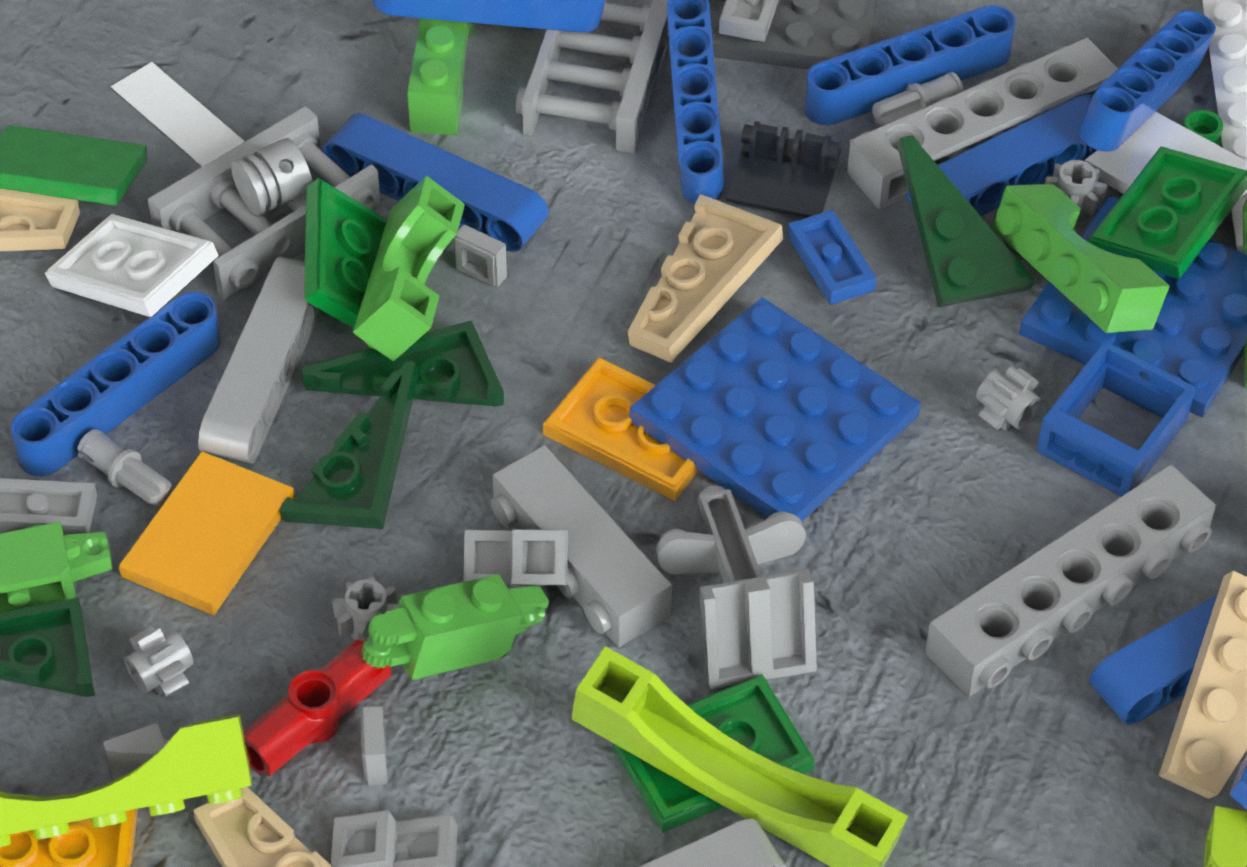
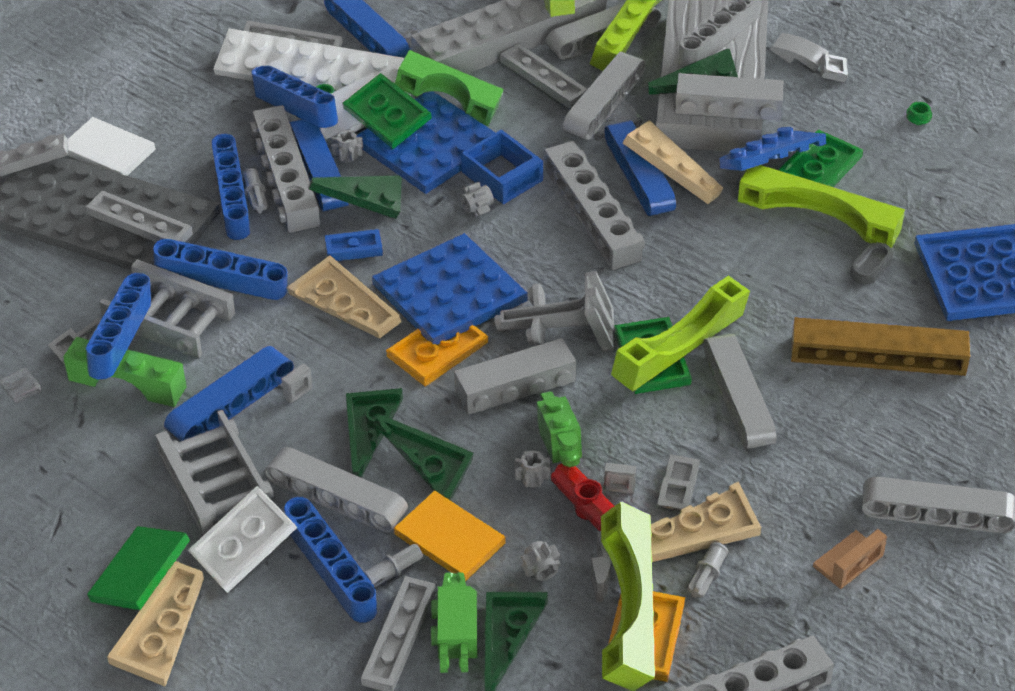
camera: 75 degrees left, 5 degrees down
white sticker [110,62,245,167] -> none
light grey piece [231,138,312,216] -> none
green tile [304,178,387,328] -> none
bright green arch [353,175,465,362] -> none
light grey slope [463,530,568,586] -> none
black hinge [725,121,842,218] -> none
bright green arch [992,184,1170,333] -> none

